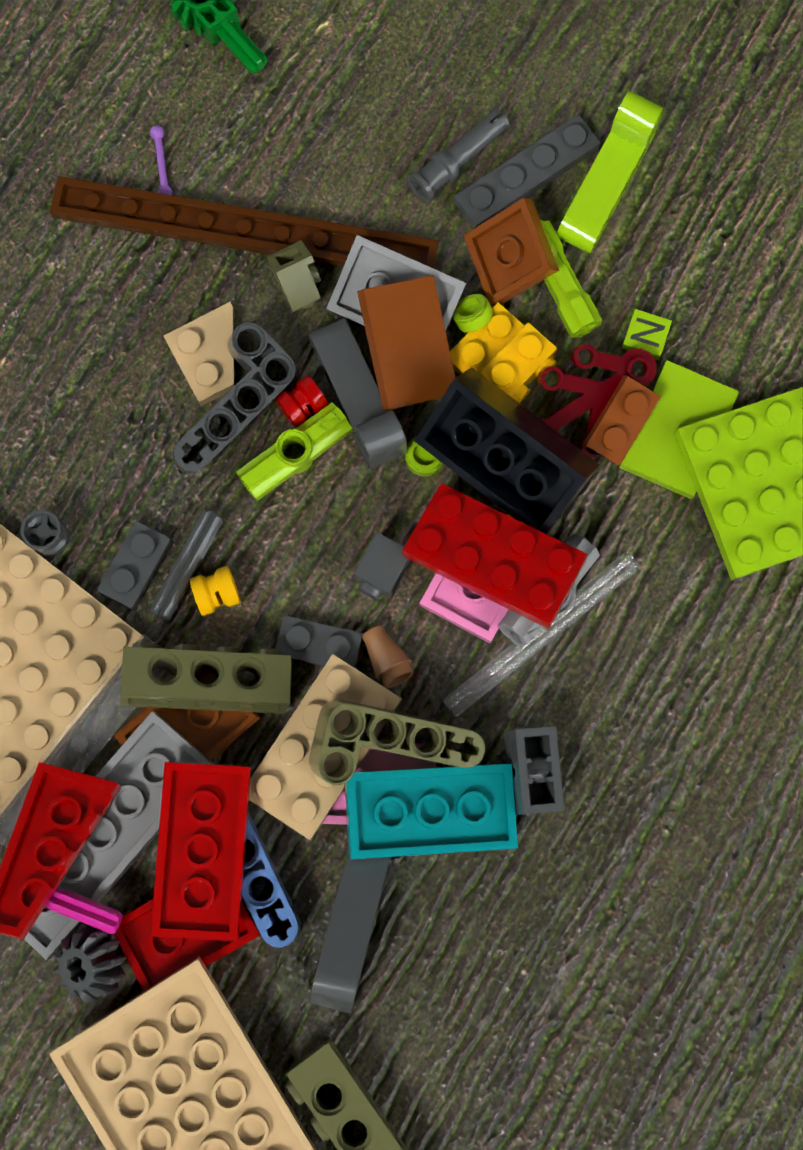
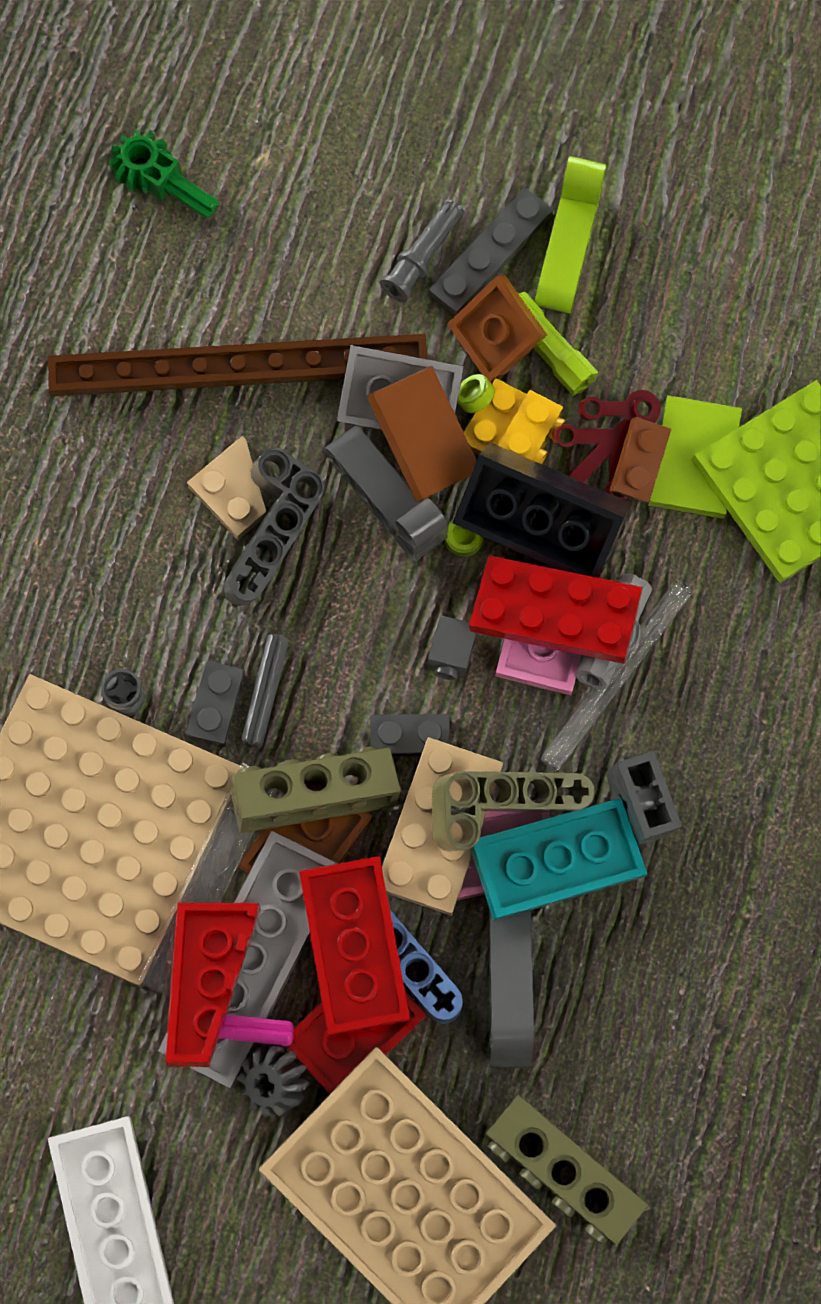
camera: 15 degrees left, 5 degrees down
medium lavender hinge [150,125,174,195] -> none
yellow wheel [189,565,241,617] -> none
lime piece [236,402,353,501] -> none
olive brick [266,240,321,312] -> none
red wheel [274,375,329,429] -> none
medium nougat cone [362,625,414,689] -> none
lime tile [621,309,672,361] -> none

